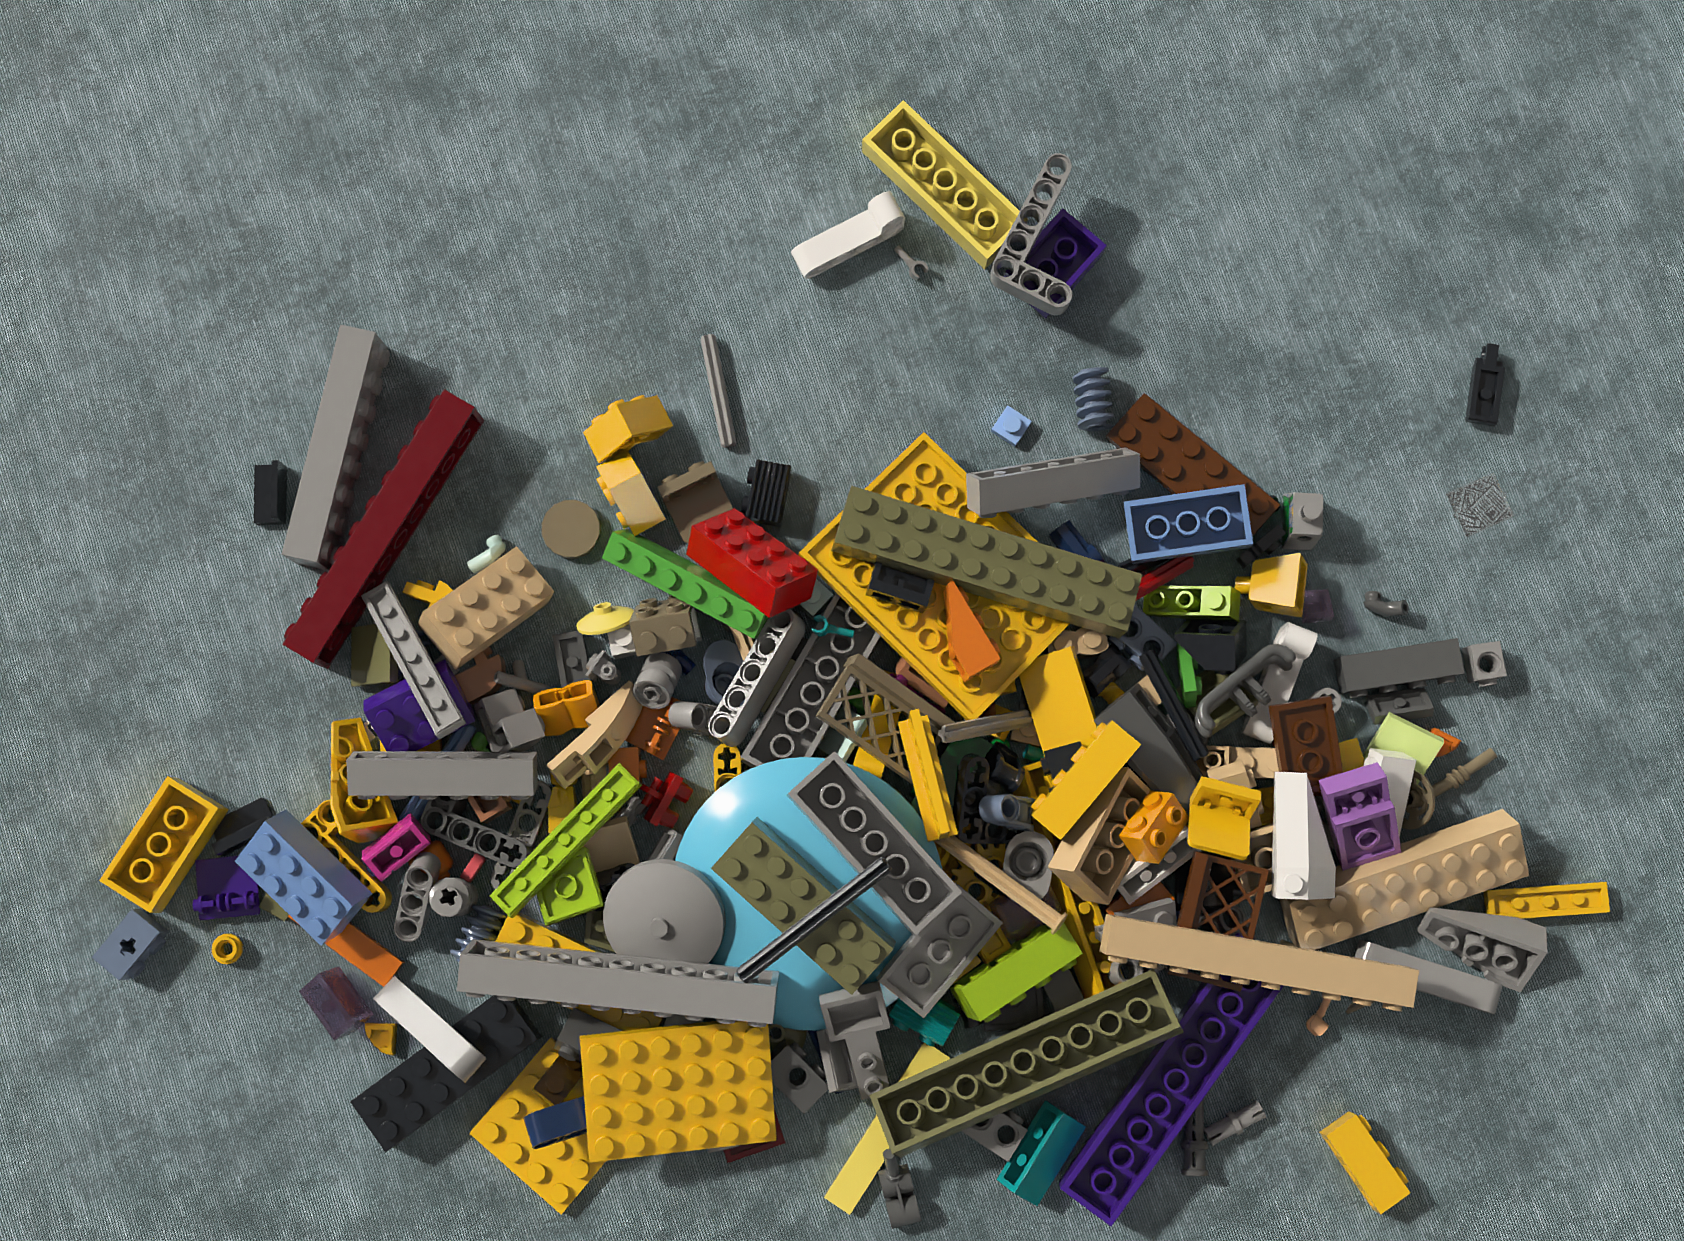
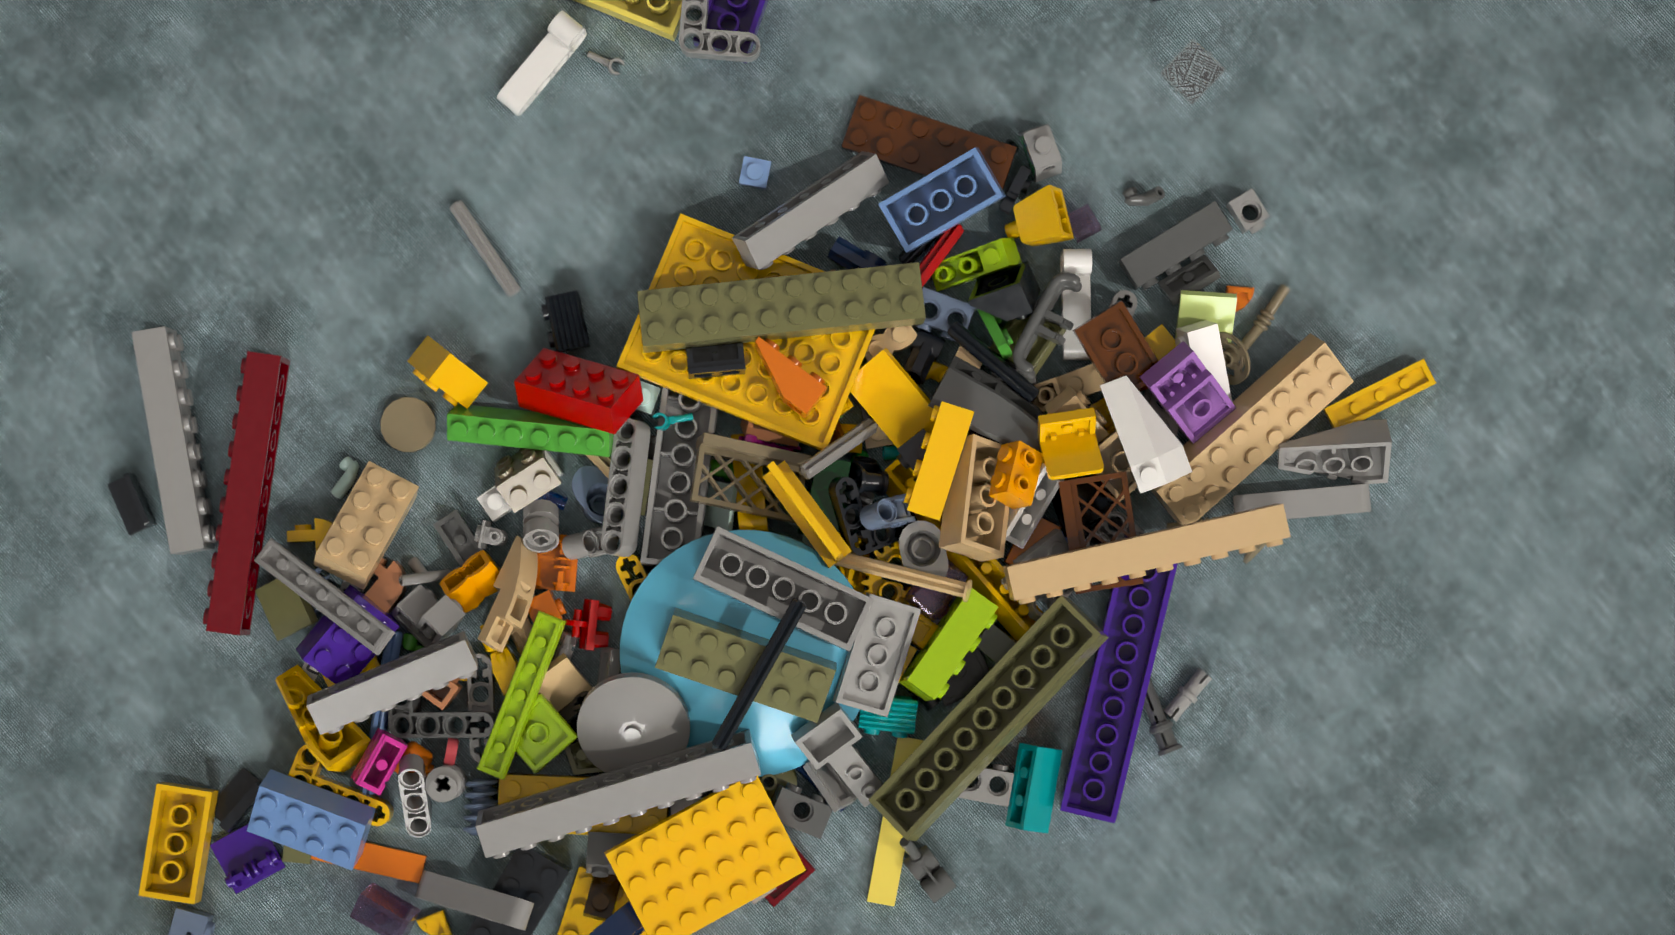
camera: 20 degrees left, 5 degrees up
yellow plate [212,934,243,964] -> none
light yellow dish [576,602,634,635] -> none
yellow brick [583,395,673,463] -> none
dark tan bracket [657,461,733,544] -> none
sand blue piece [1073,367,1114,432] -> none
light nougat hand [1306,998,1331,1036] -> none
yellow brick [1319,1111,1411,1214] -> none

